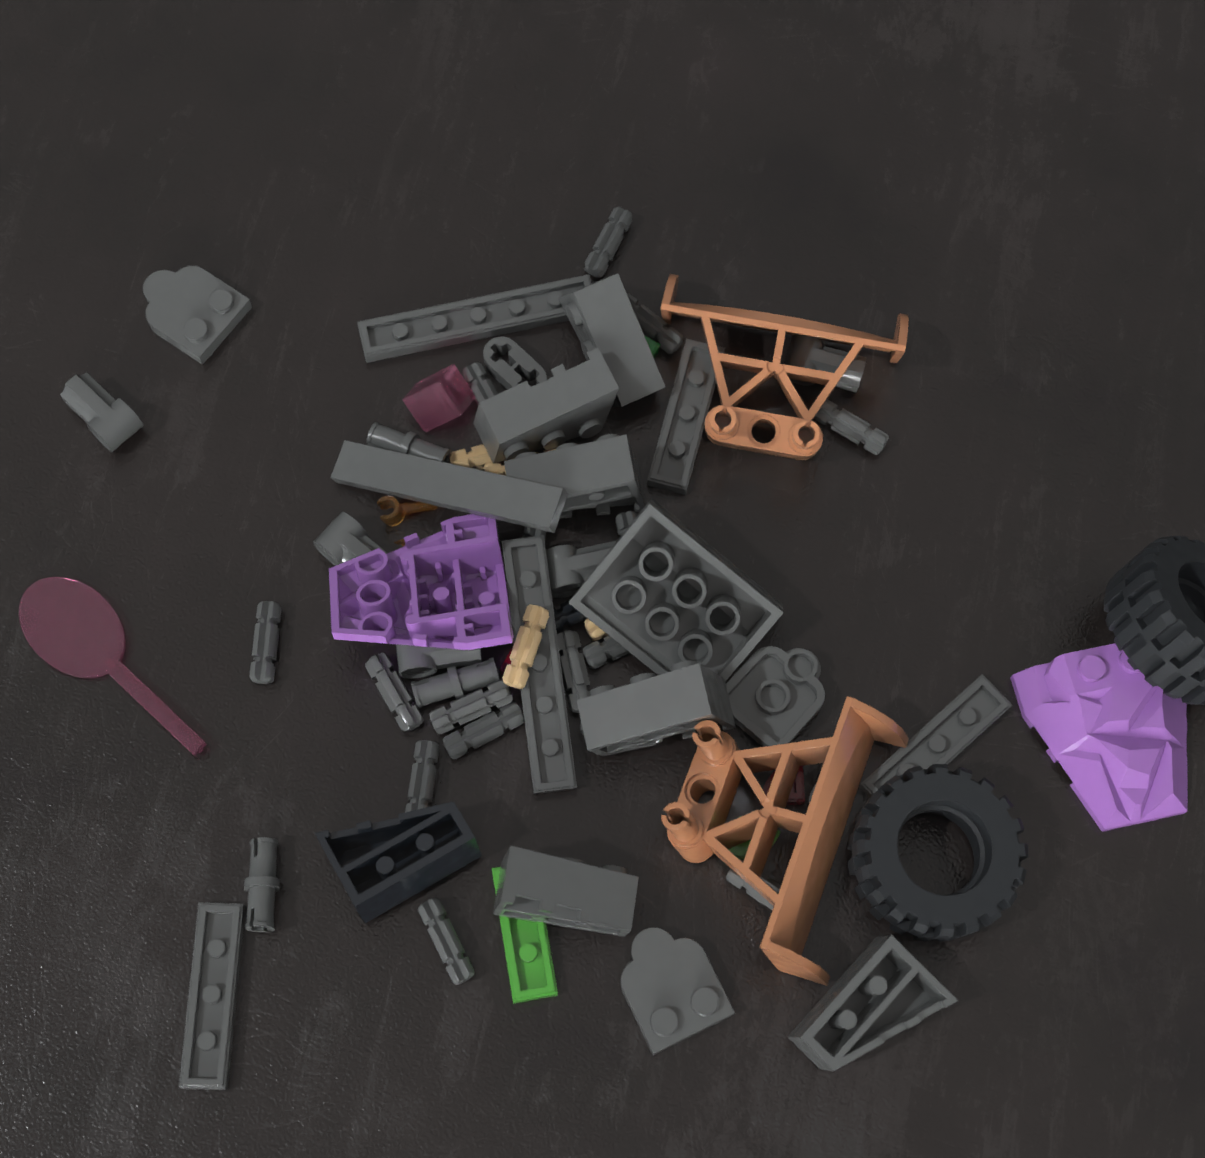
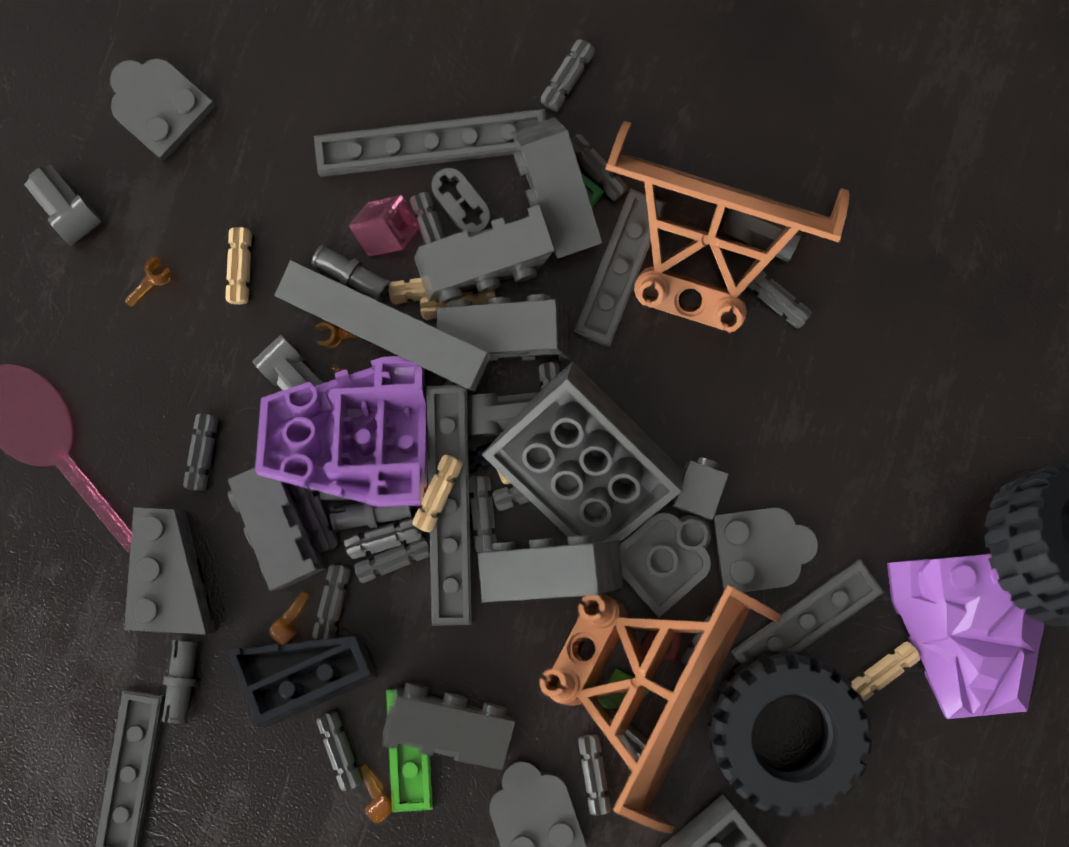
camera: 10 degrees right, 15 degrees up
none -> clear orange hand [124,257,171,307]
none -> dark grey wedge [124,507,216,634]
none -> tan axle [226,227,252,305]
none -> dark grey wedge [227,467,327,591]
none -> clear orange hand [269,591,309,645]
none -> clear orange hand [358,764,392,823]
none -> dark grey axle [578,734,611,816]
none -> dark grey brick [671,457,729,520]
none -> dark grey plate [712,508,818,593]
none -> tan axle [851,642,921,702]

